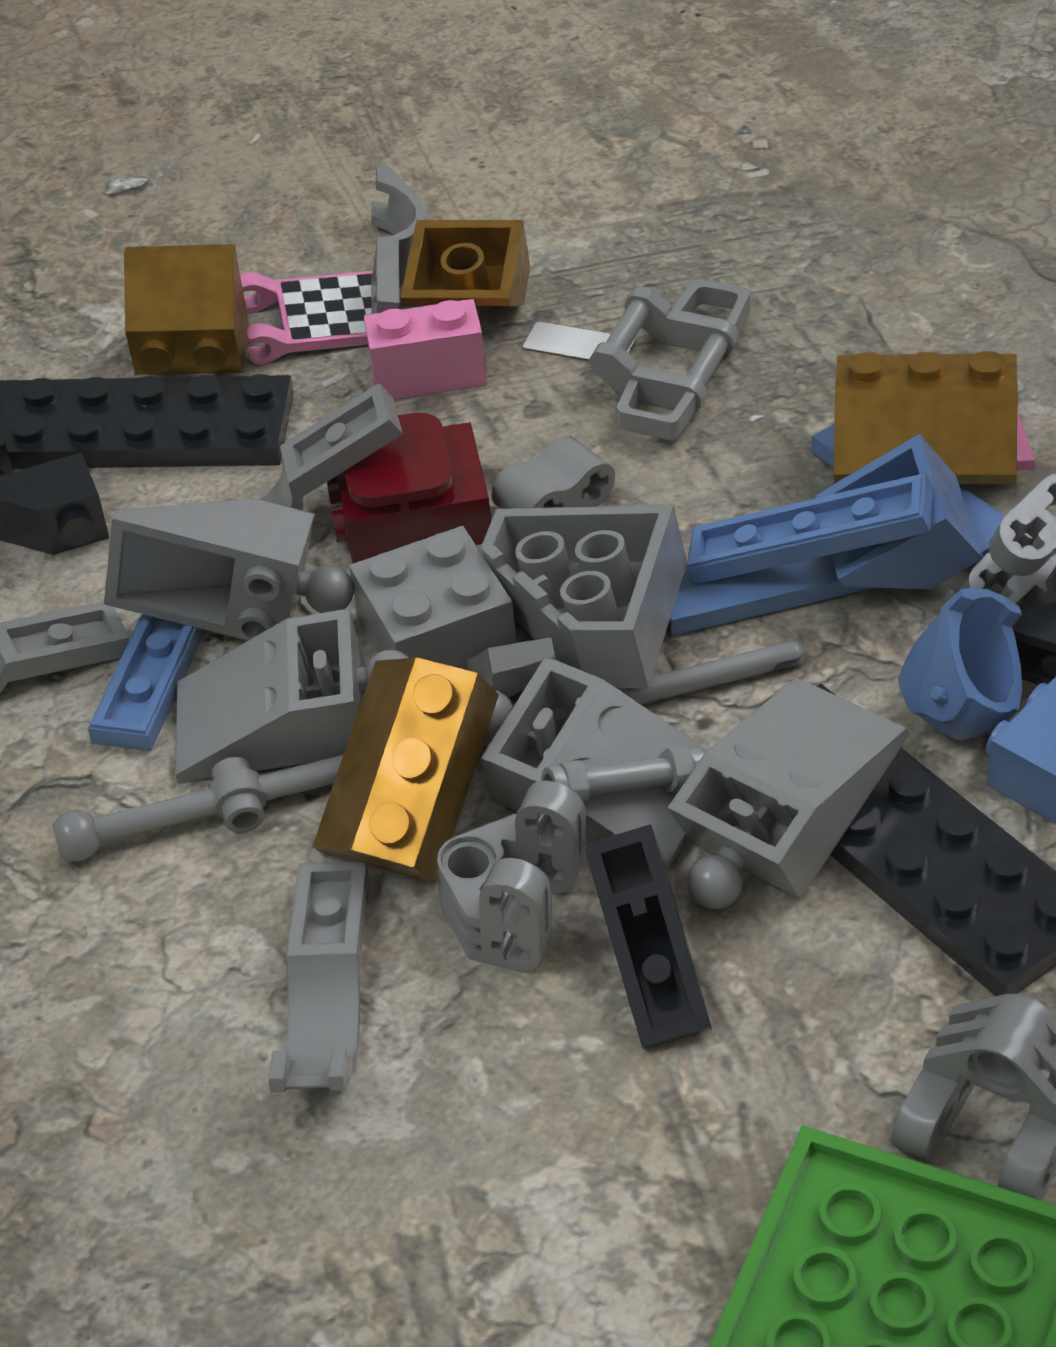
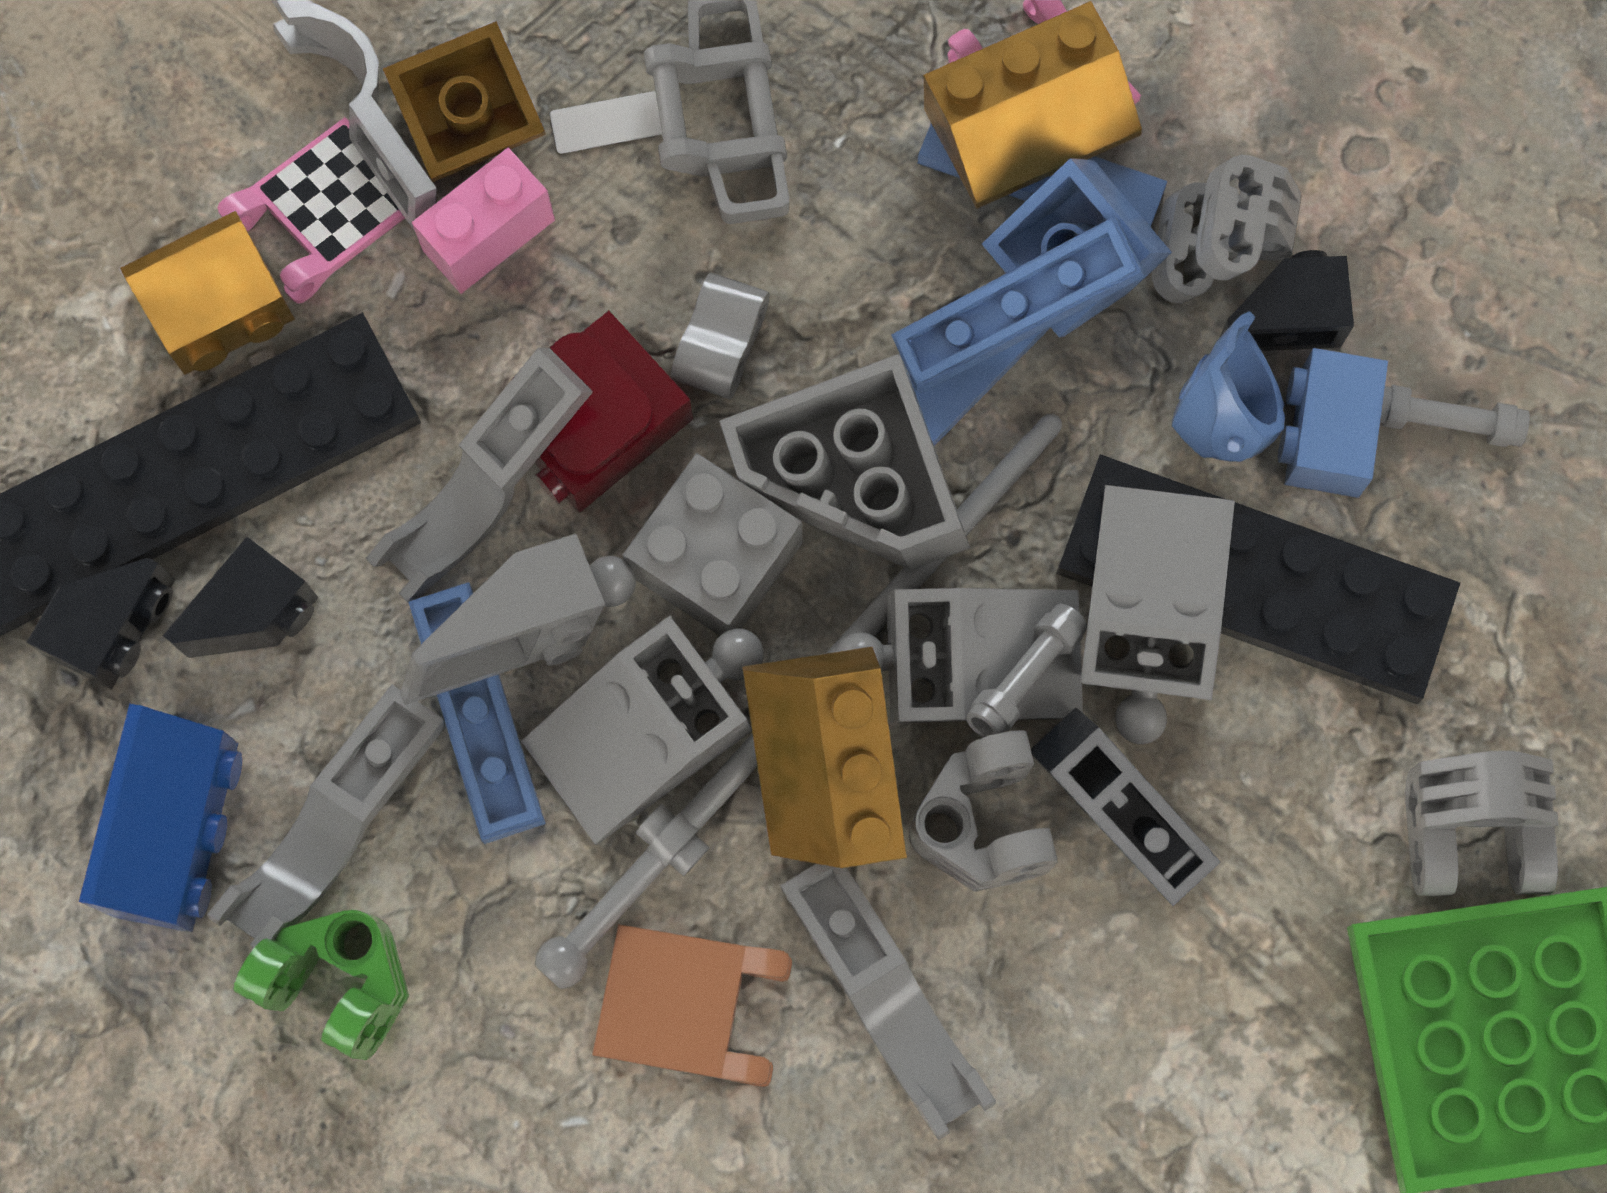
camera: 35 degrees left, 30 degrees up
light grey slope [466,637,557,698] -> none
none -> nougat flag [592,924,792,1087]

